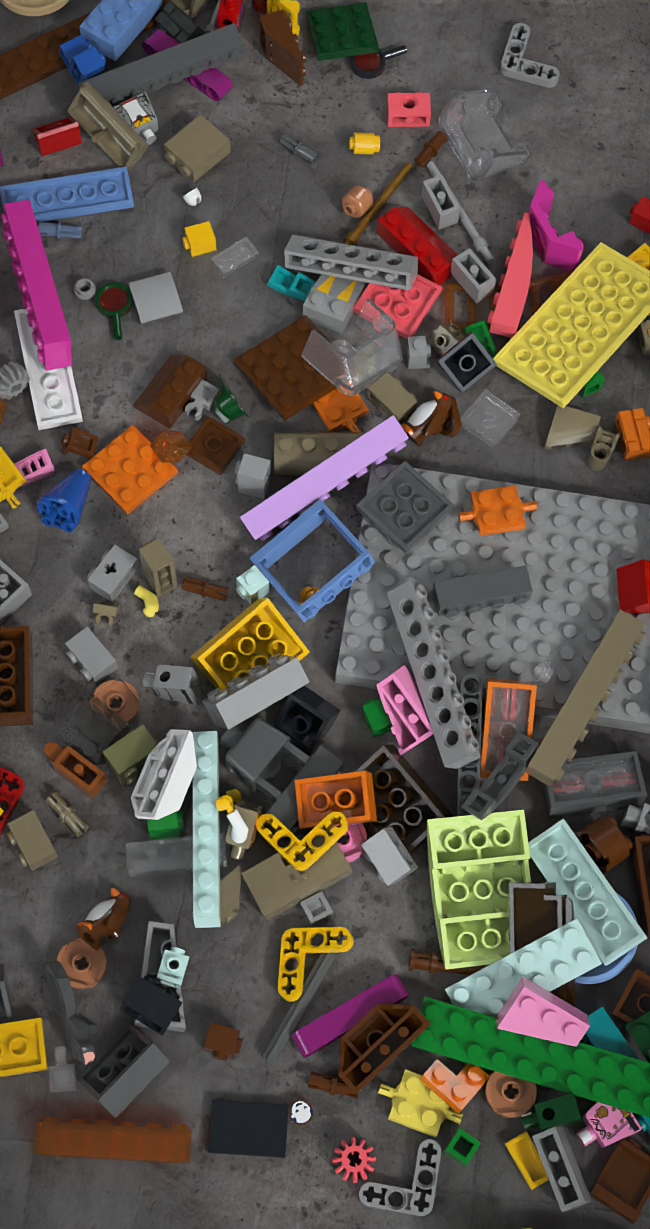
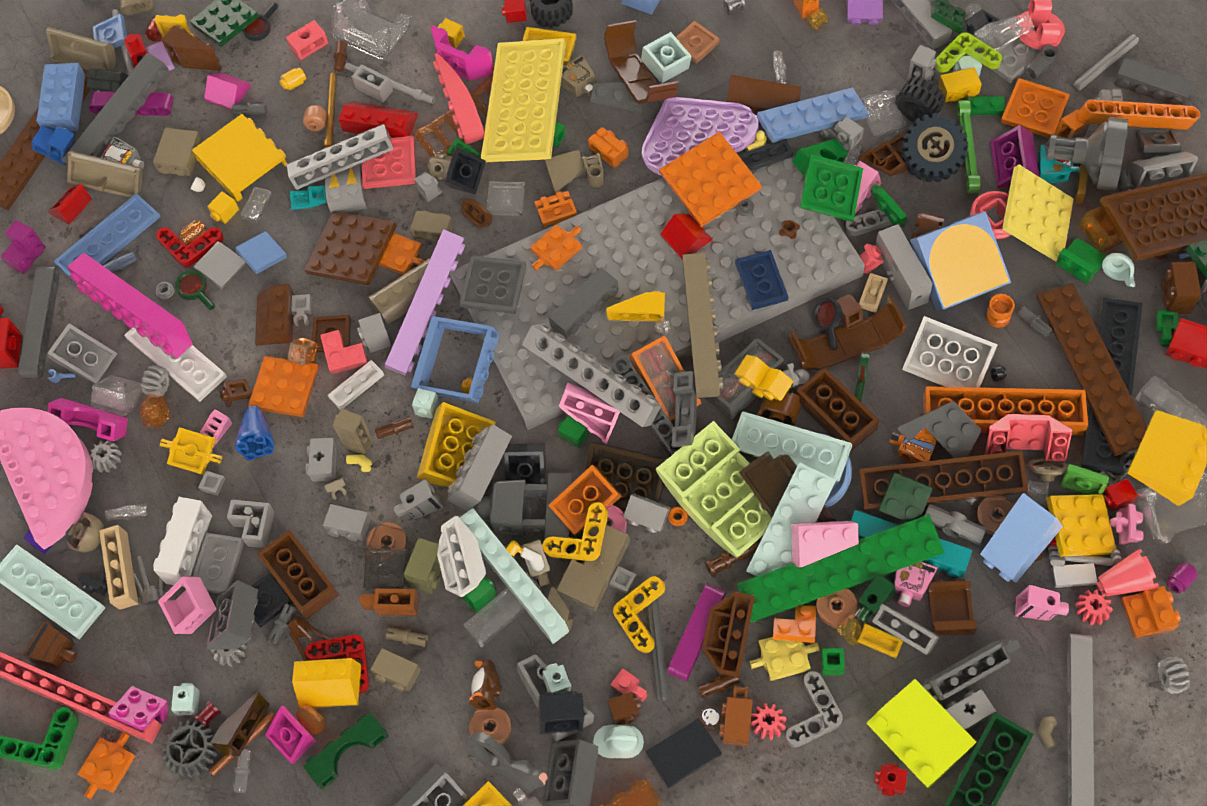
camera: 25 degrees left, 5 degrees down
dark green piece [213,373,249,424] -> none
clear windscreen [301,298,403,395] -> none
reddish brown animal [401,391,452,447] -> none
light grey brick [450,248,496,304] -> none
none -> lavender tile [146,41,175,71]
none -> red beam [156,227,224,267]
none -> clear orange brick [178,220,206,245]
none -> yellow panel [192,114,287,202]
none -> dark pink slope [204,73,251,110]
none -> medium blue tile [235,231,287,274]
none -> coral brick [320,330,368,375]
none -> white plate [328,360,384,410]
none -> yellow brick [438,18,465,48]
none -> orange plate [534,191,577,227]
none -> light aqua piece [593,725,644,758]
none -> yellow slope [607,291,665,322]
none -> coral plate [610,668,648,702]
none -> orange plate [668,507,688,527]
none -> dark orange brick [719,684,753,746]
none -> yellow brick [734,355,794,401]
none -> clear yellow tile [836,618,861,646]

